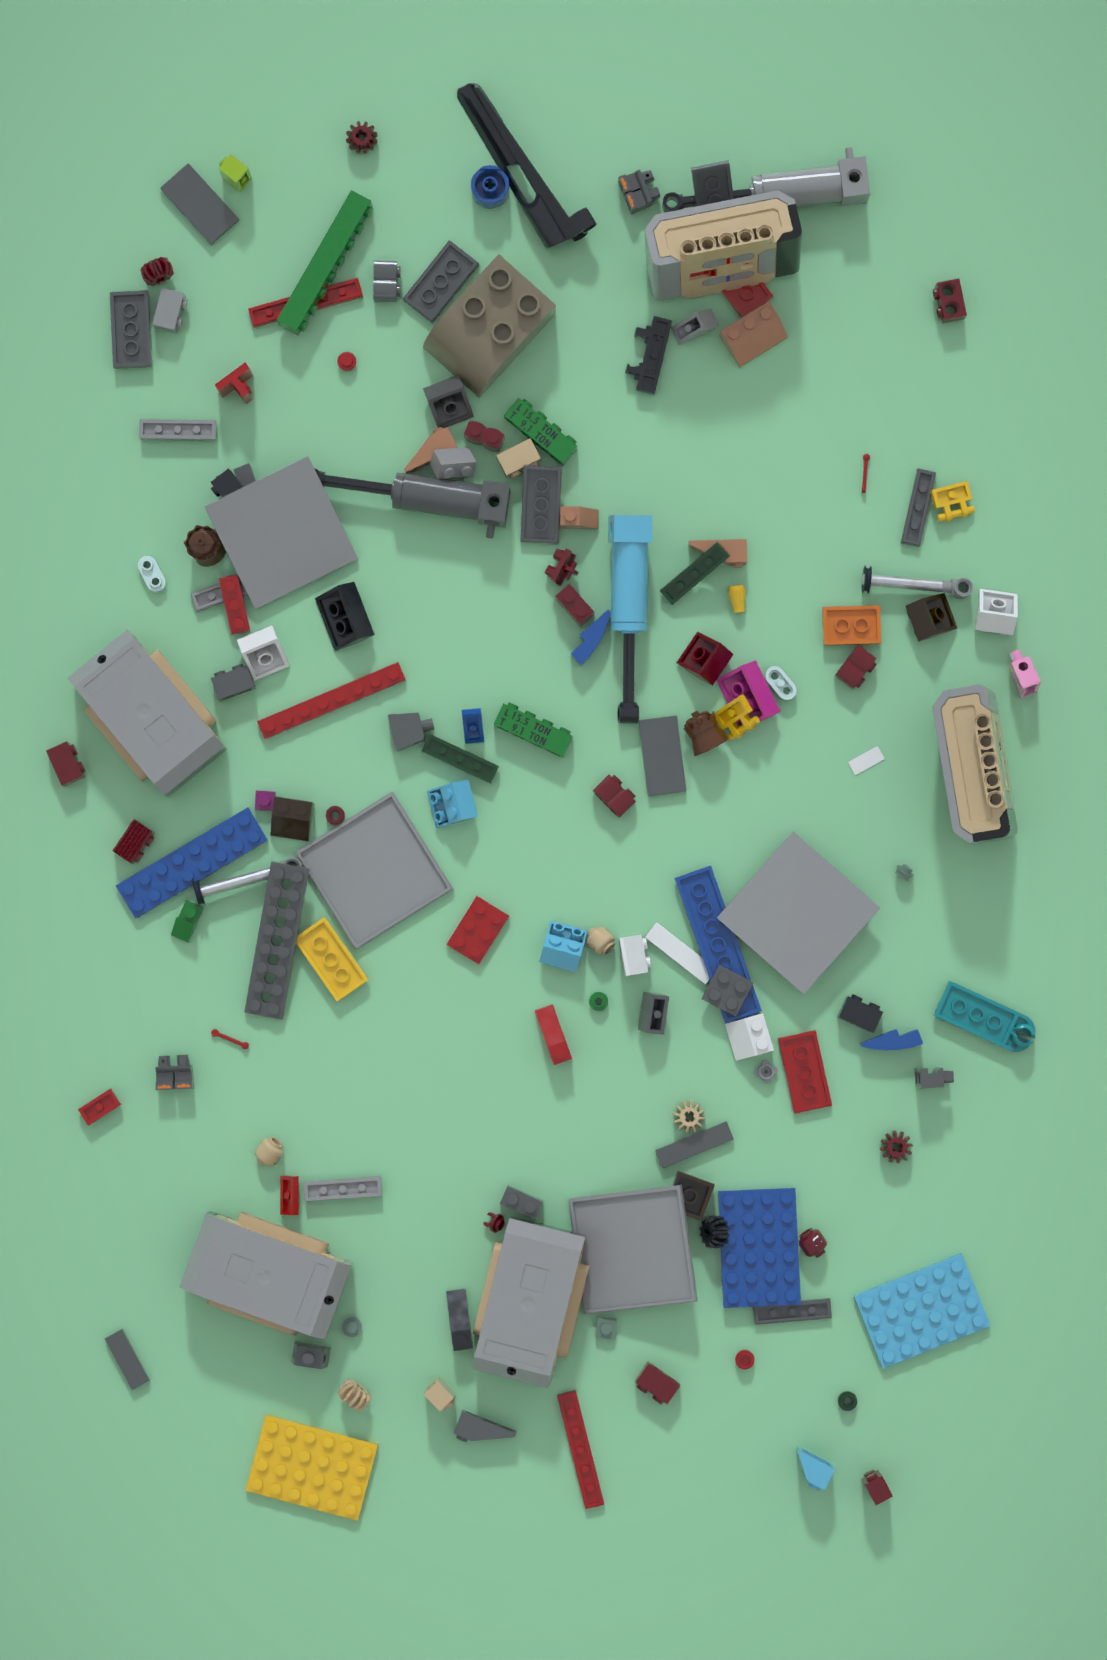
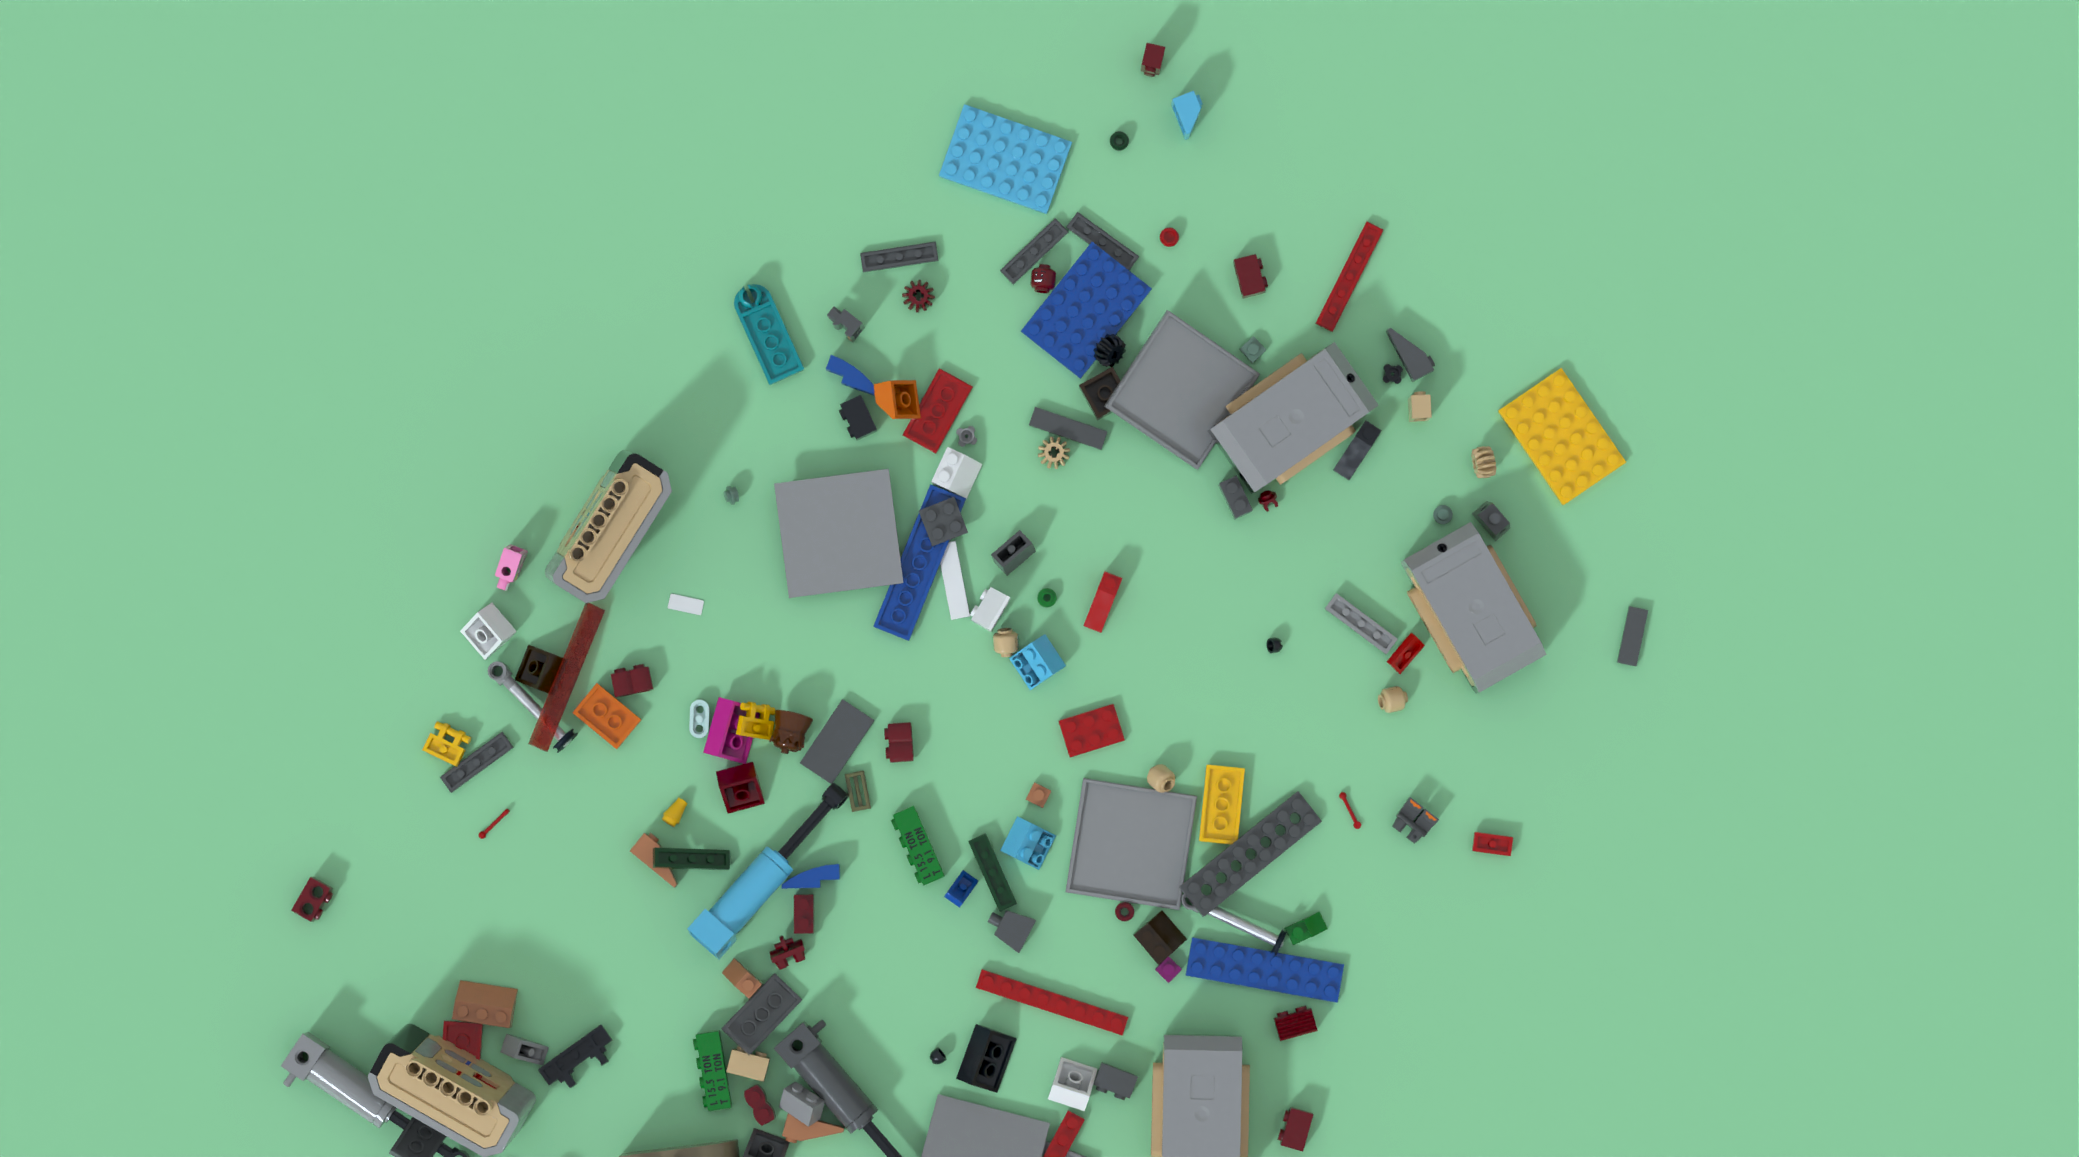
camera: 140 degrees left, 0 degrees up
none -> clear red plate [528,603,605,752]
none -> olive tile [845,771,871,812]
none -> dark grey tile [860,241,939,273]
none -> orange slope [874,380,921,419]
none -> black hinge [930,1047,947,1064]
none -> dark grey tile [1000,218,1068,285]
none -> nougat plate [1026,782,1051,808]
none -> tan head [1147,764,1175,793]
none -> black hinge [1266,638,1283,653]
none -> black plate [1383,364,1403,384]

